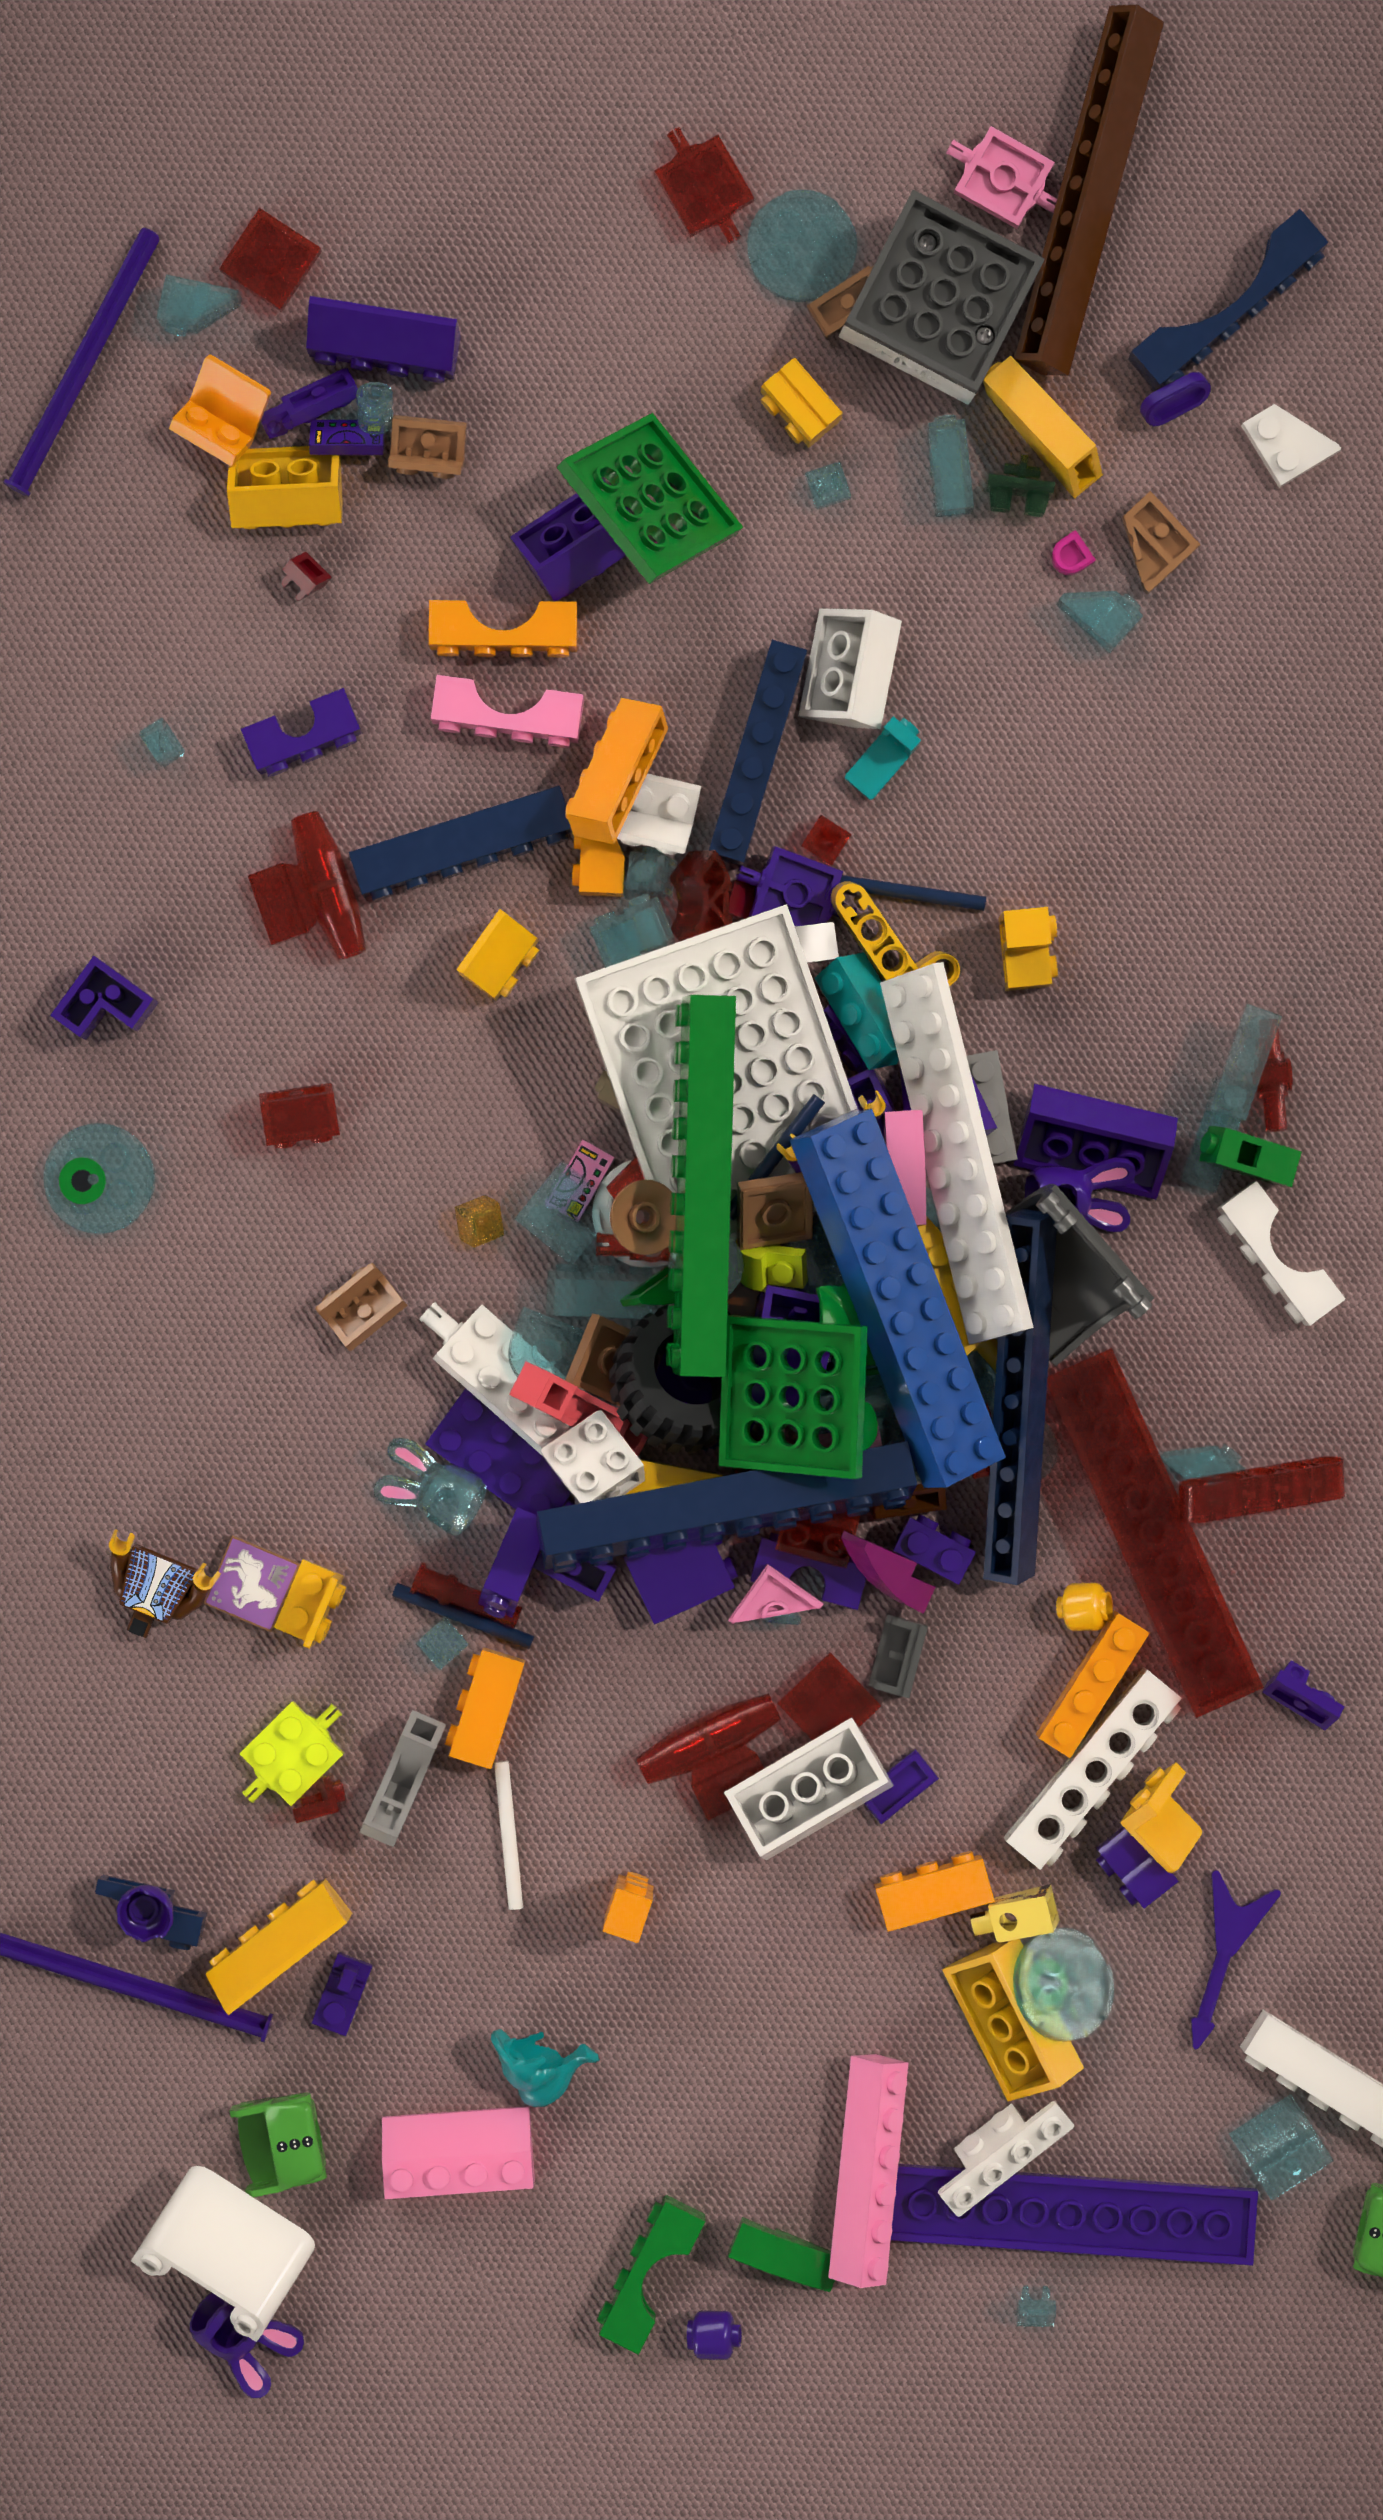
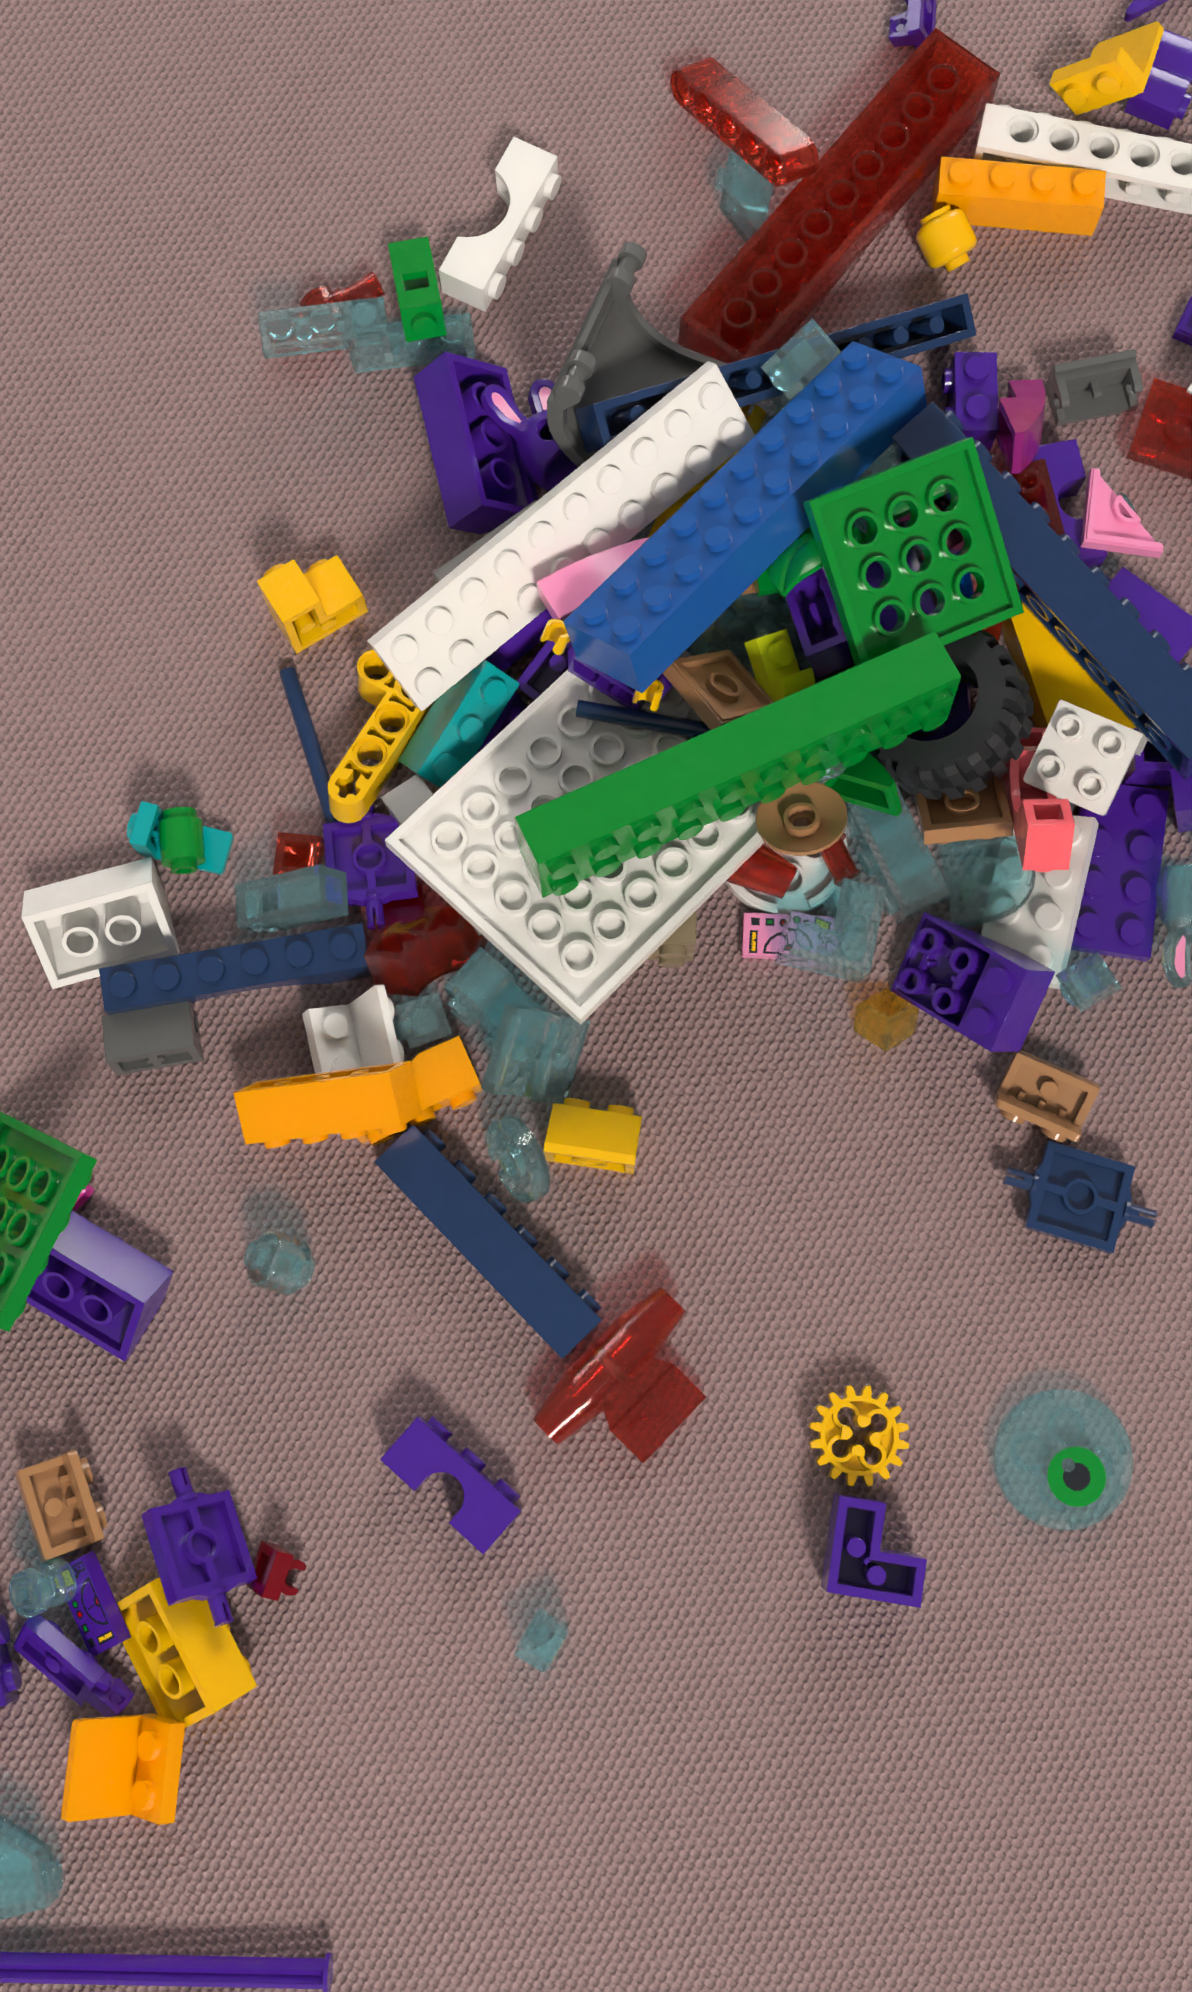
camera: 115 degrees left, 10 degrees down
clear red brick [259,1083,340,1149] -> none
light orange arch [429,600,578,658] -> none
bright pink arch [431,675,584,748] -> none
none -> dark grey hinge [102,1001,204,1076]
none -> dark purple plate [141,1467,257,1627]
none -> green brick [158,807,206,874]
none -> clear light blue brick [236,864,349,934]
none -> clear light blue head [244,1230,315,1296]
none -> clear light blue slope [481,1003,590,1104]
none -> clear light blue tile [486,1115,551,1203]
none -> clear light blue brick [761,318,841,400]
none -> yellow gear [808,1385,909,1486]
none -> dark purple slope [890,912,1055,1052]
none -> dark blue plate [1003,1141,1157,1254]
none -> clear light blue plate [1055,952,1123,1013]

